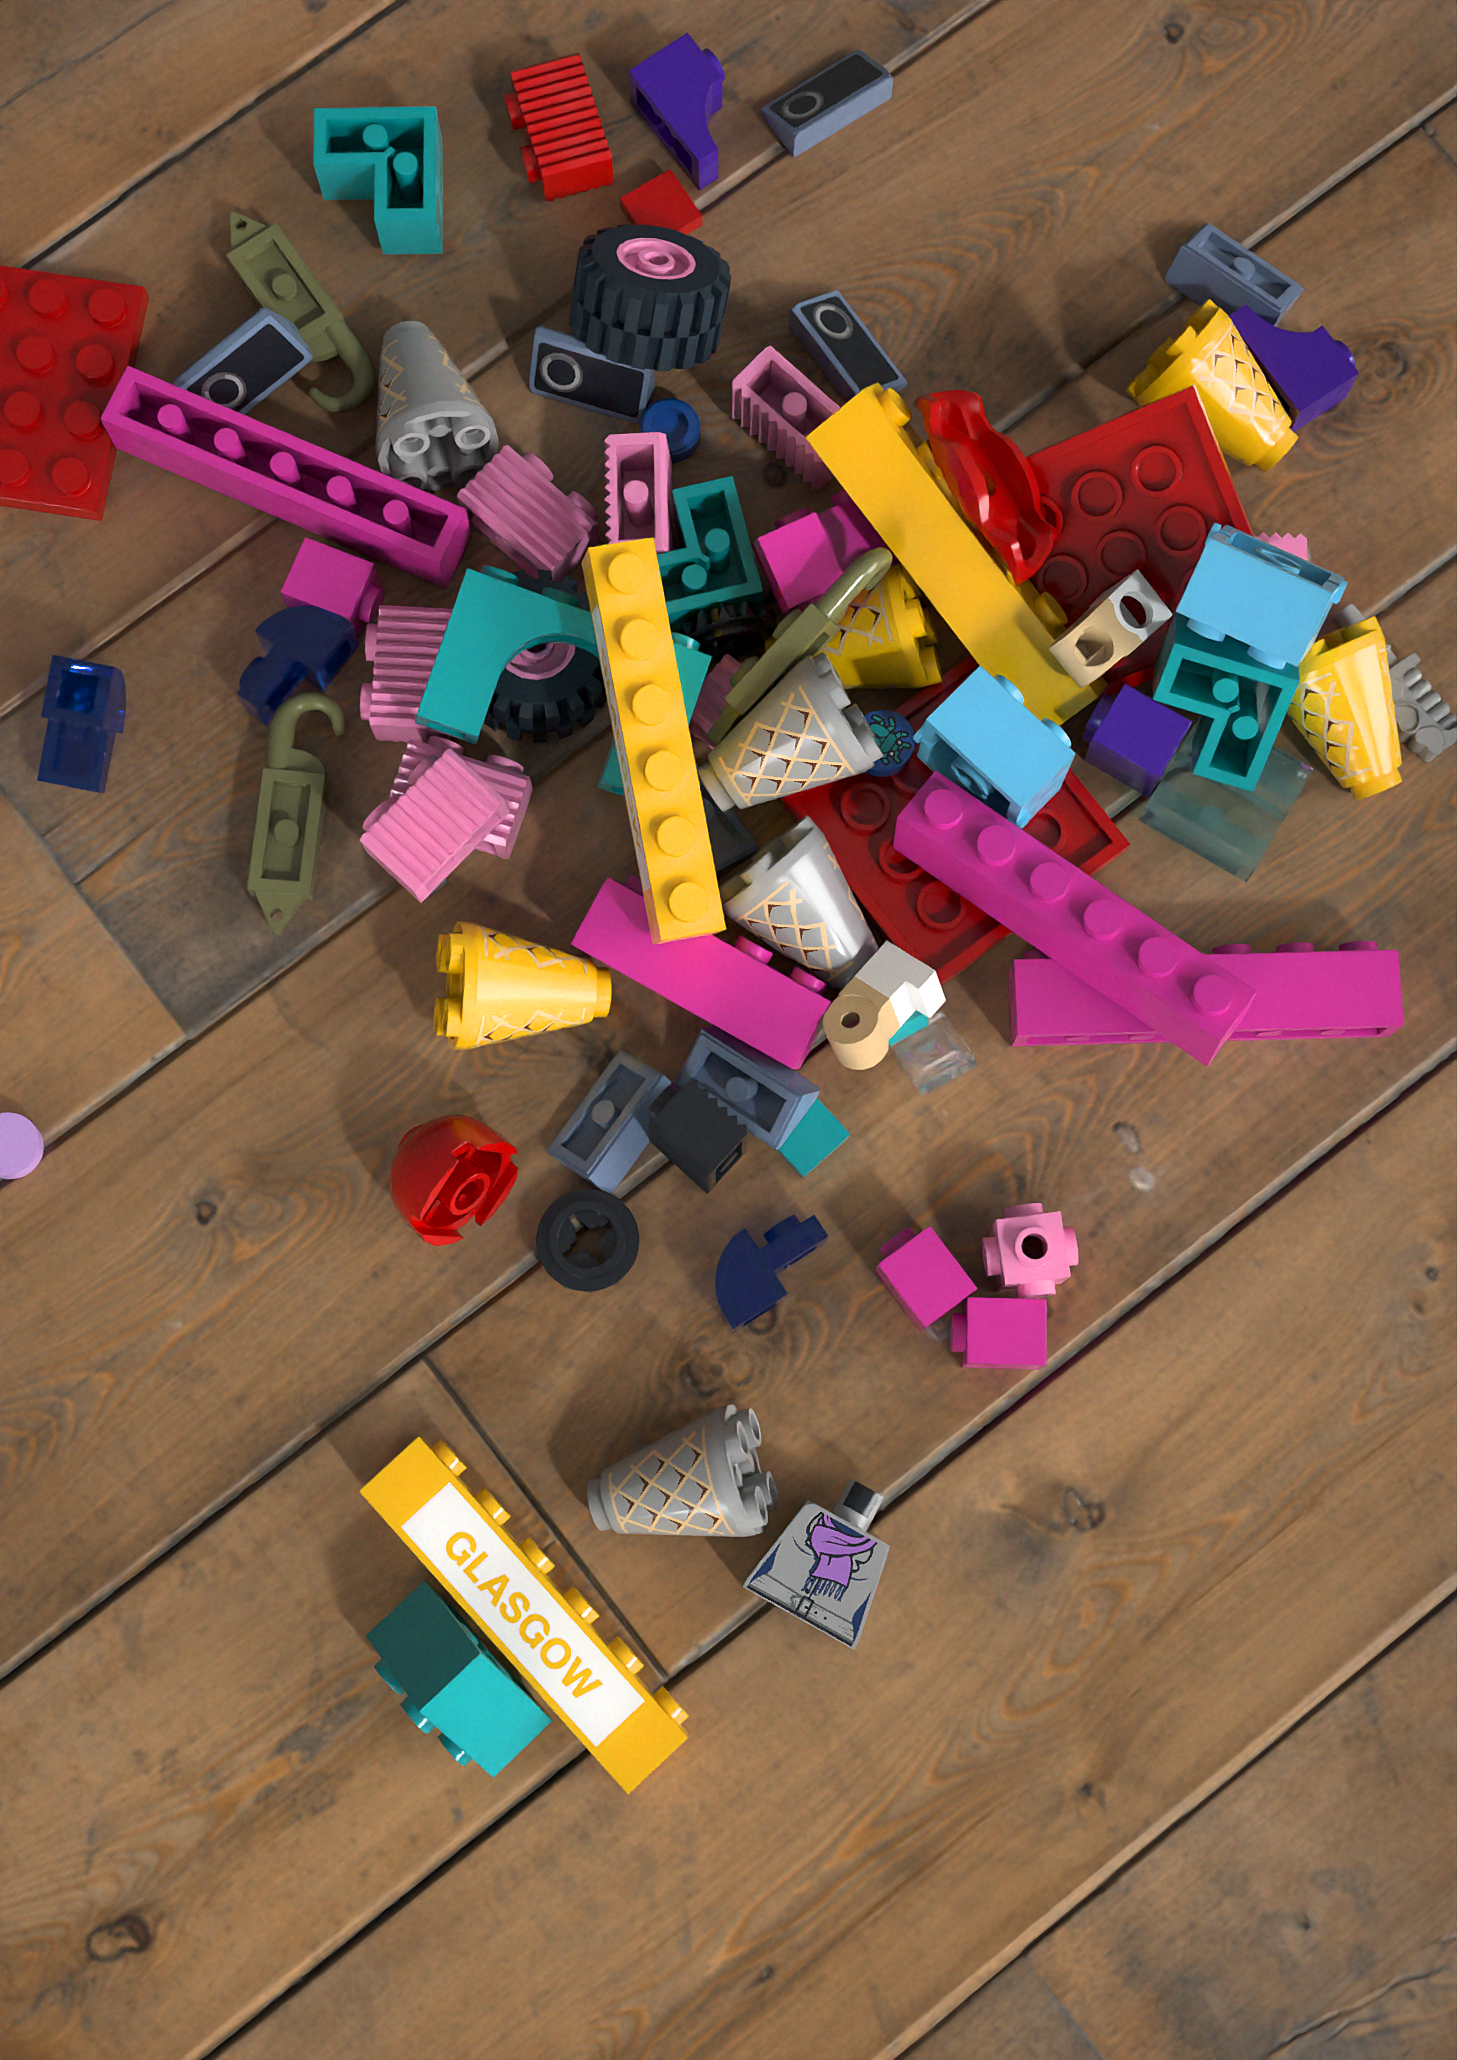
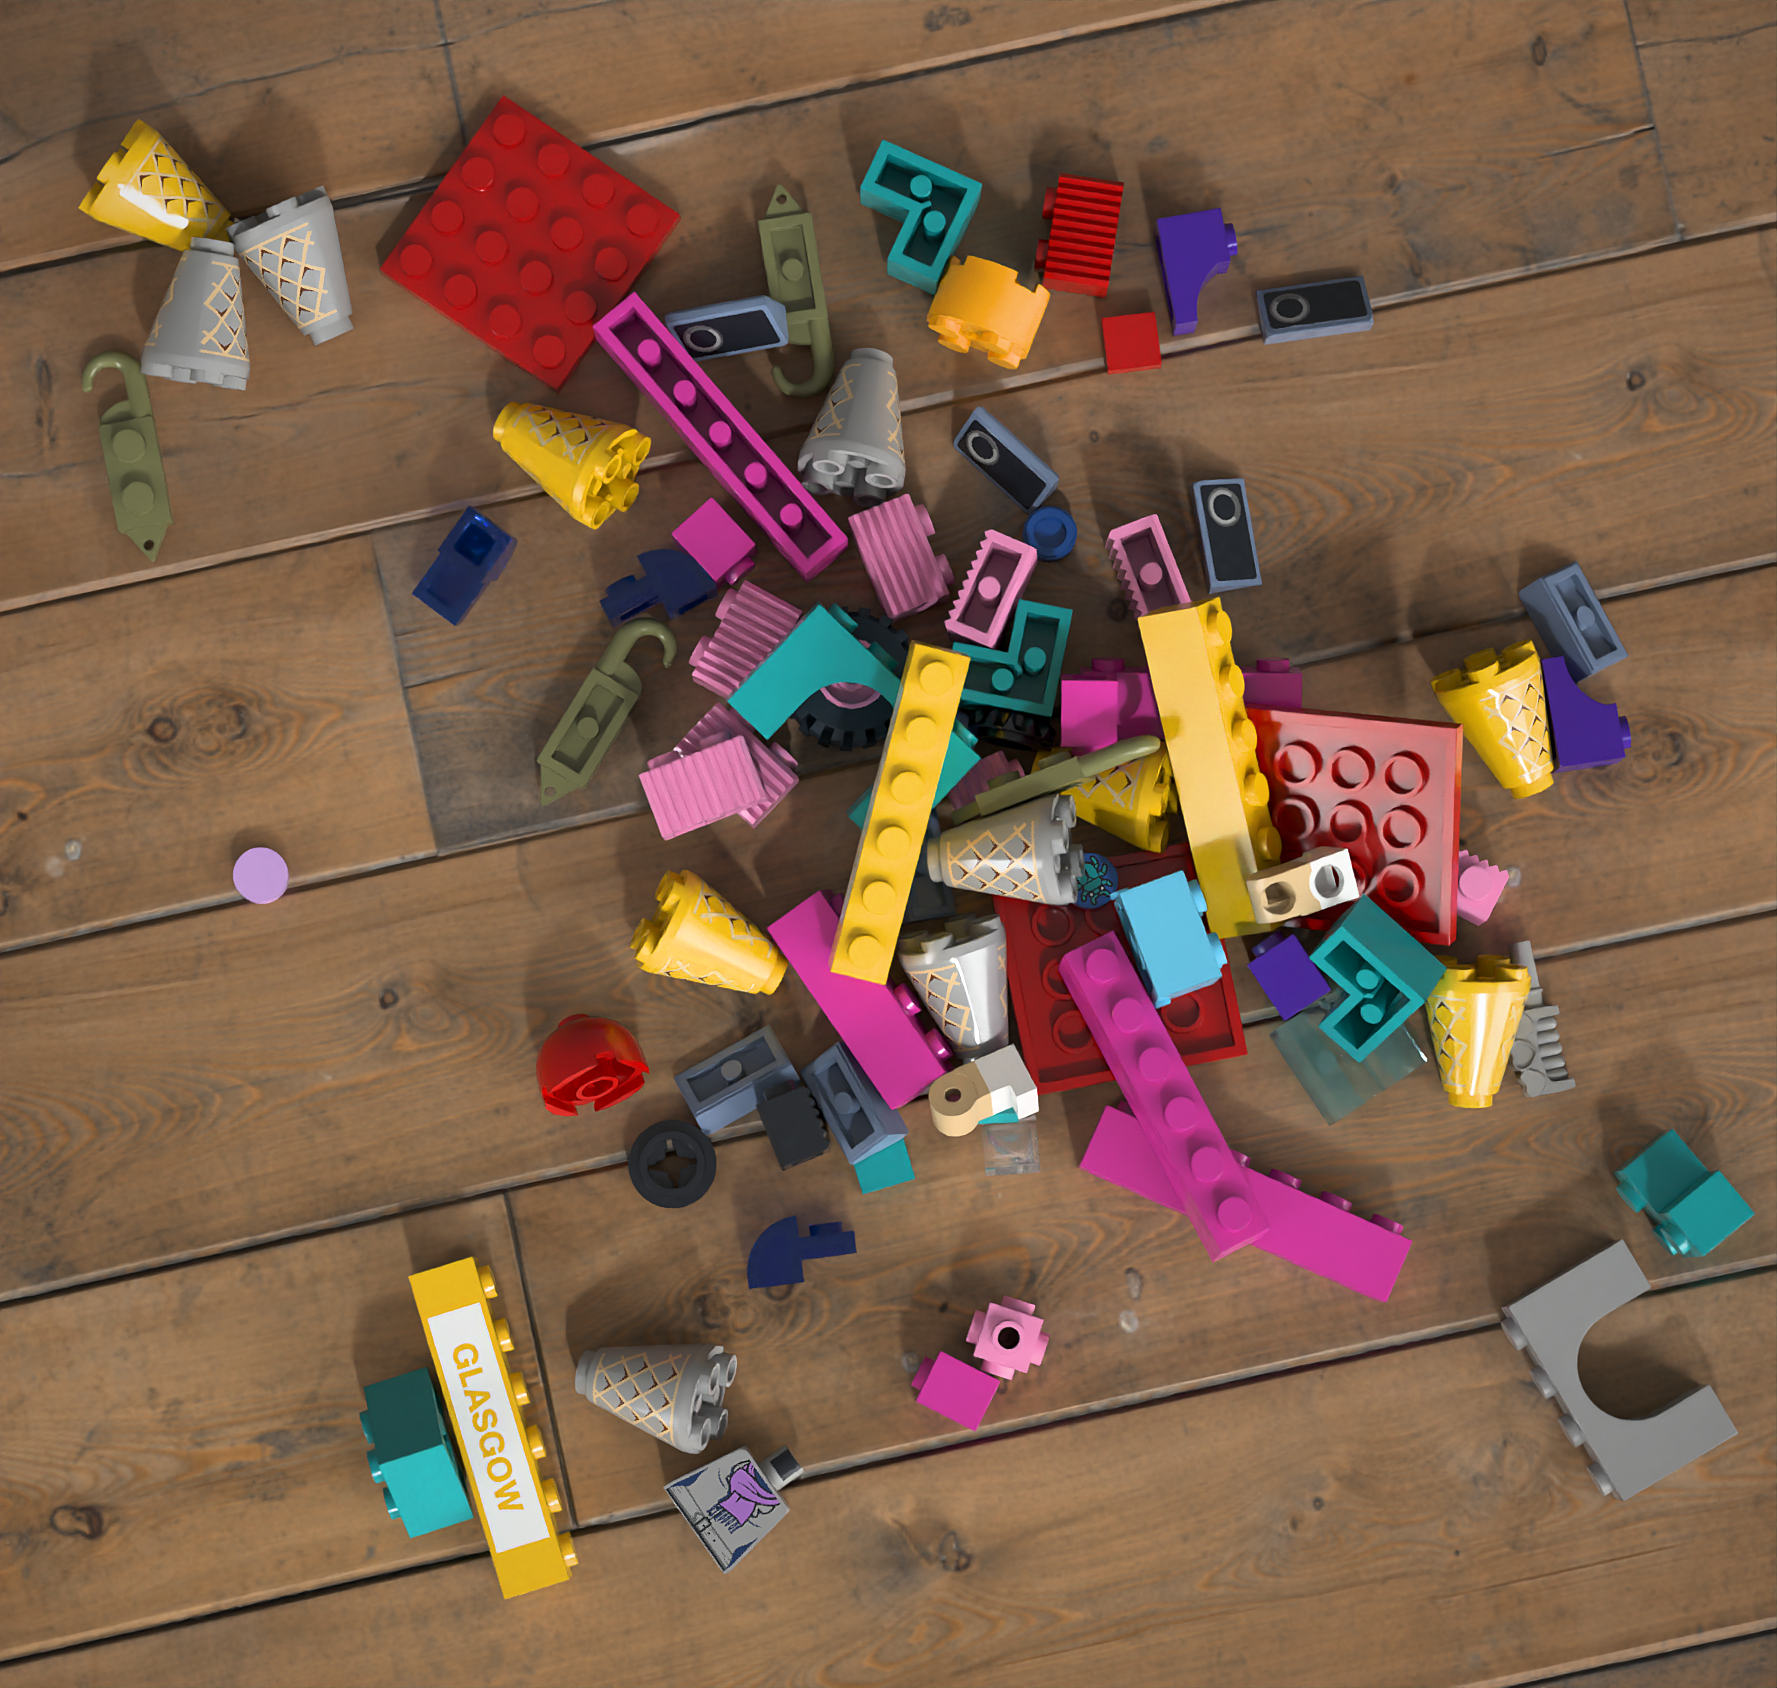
camera: 25 degrees right, 5 degrees up
black wheel [569,224,732,371] -> none
dark pink brick [874,1226,978,1333] -> none
red piece [913,389,1057,587] -> none
medium azure brick [1176,522,1348,669] -> none
none -> yellow cone [493,401,651,530]
none -> light orange brick [927,255,1050,369]

